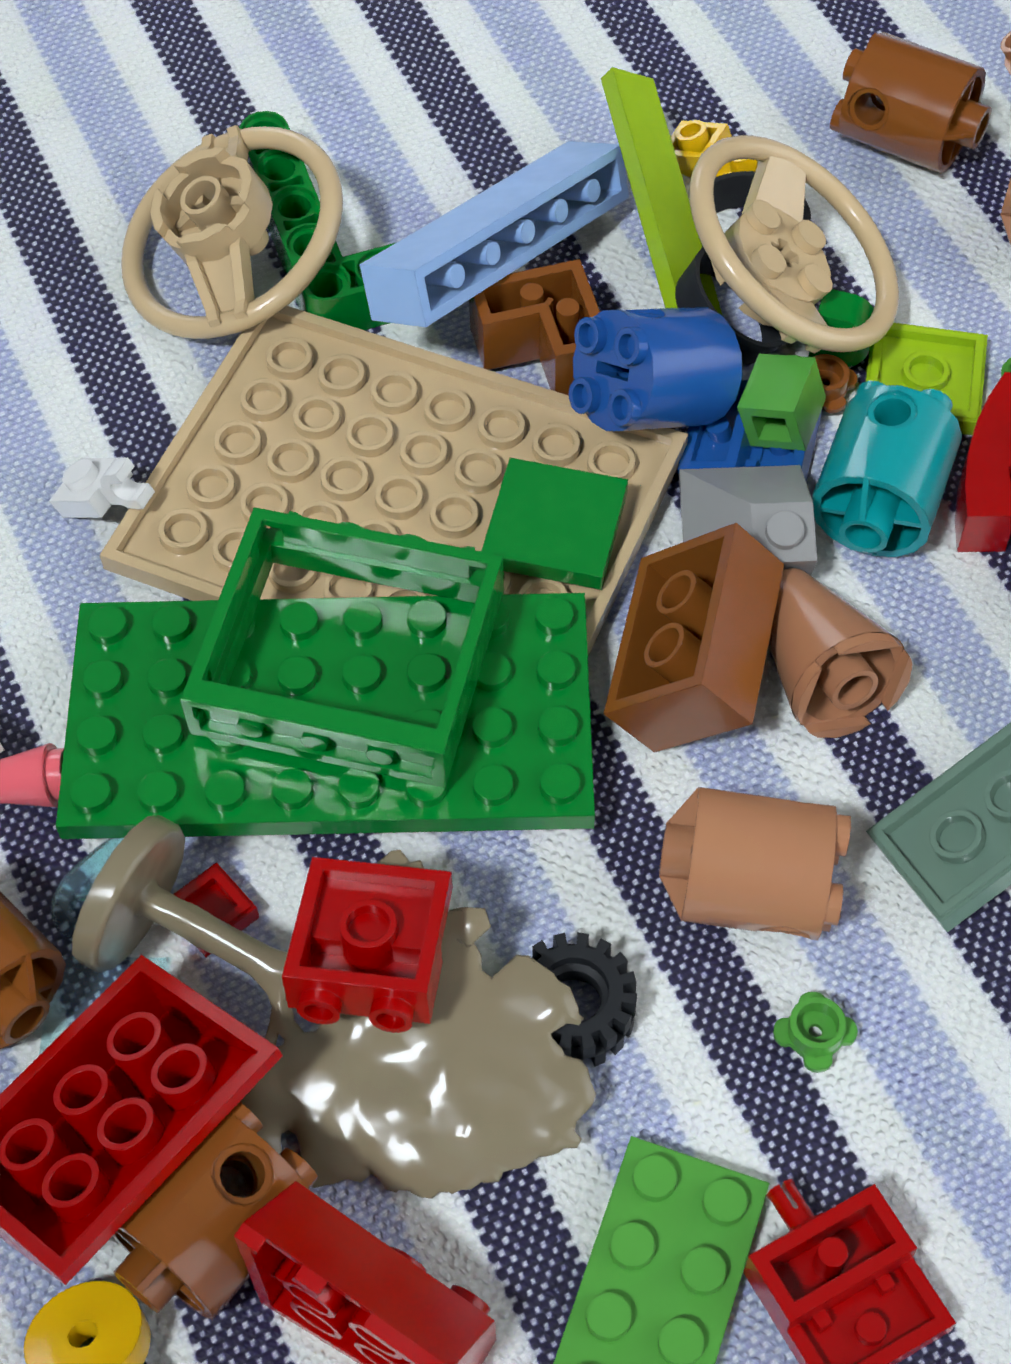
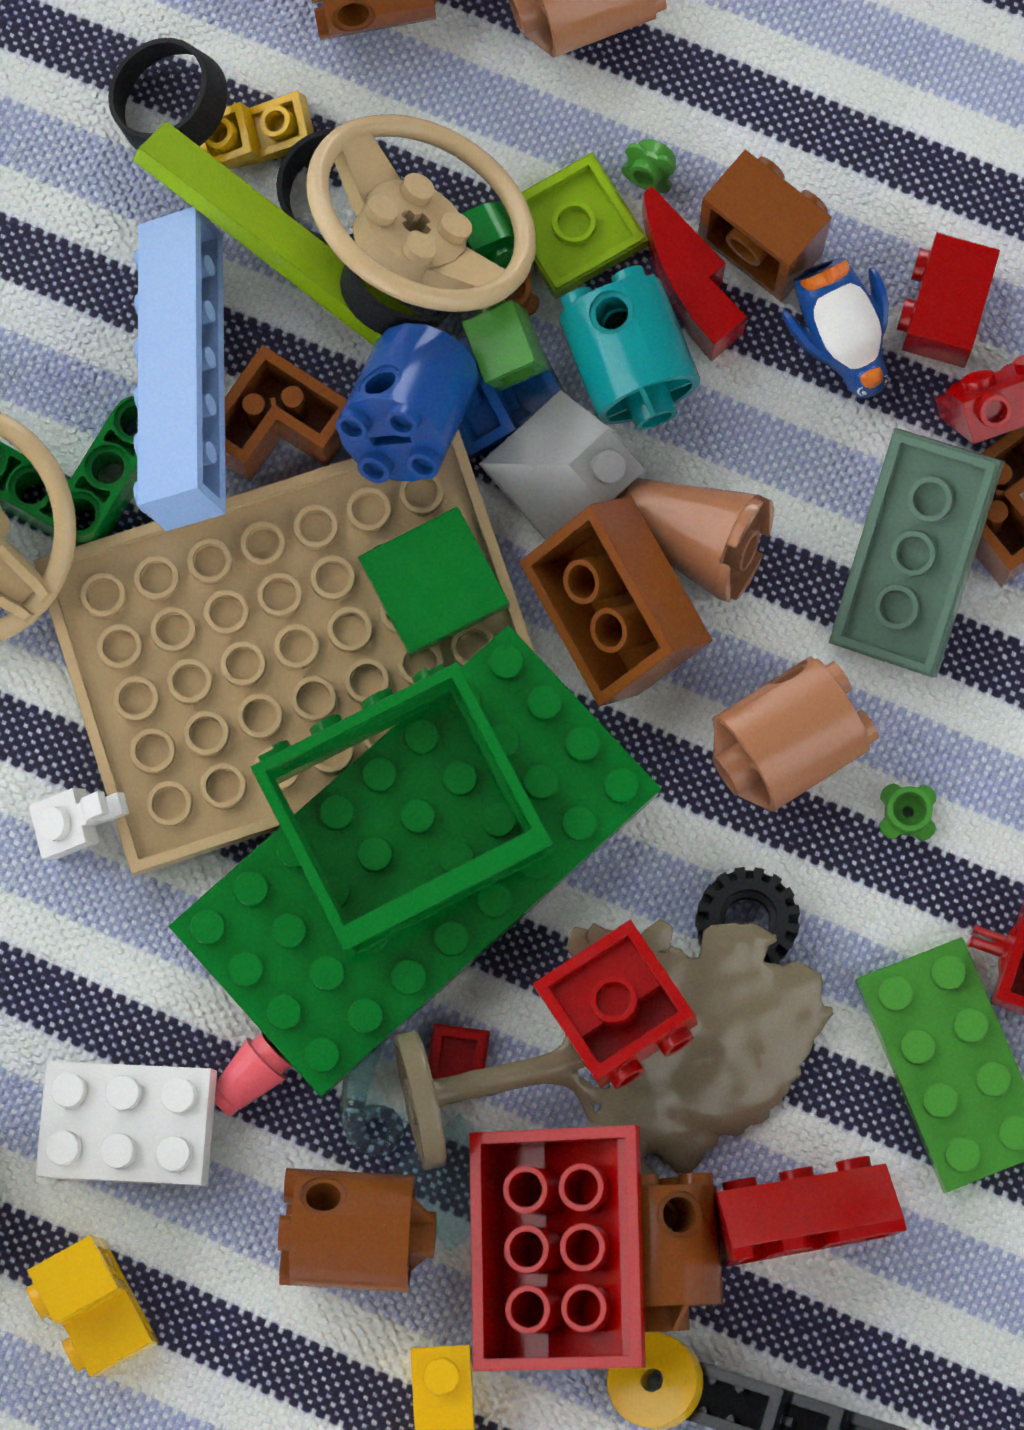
camera: 40 degrees left, 20 degrees up
none -> black tyre [108,38,228,150]

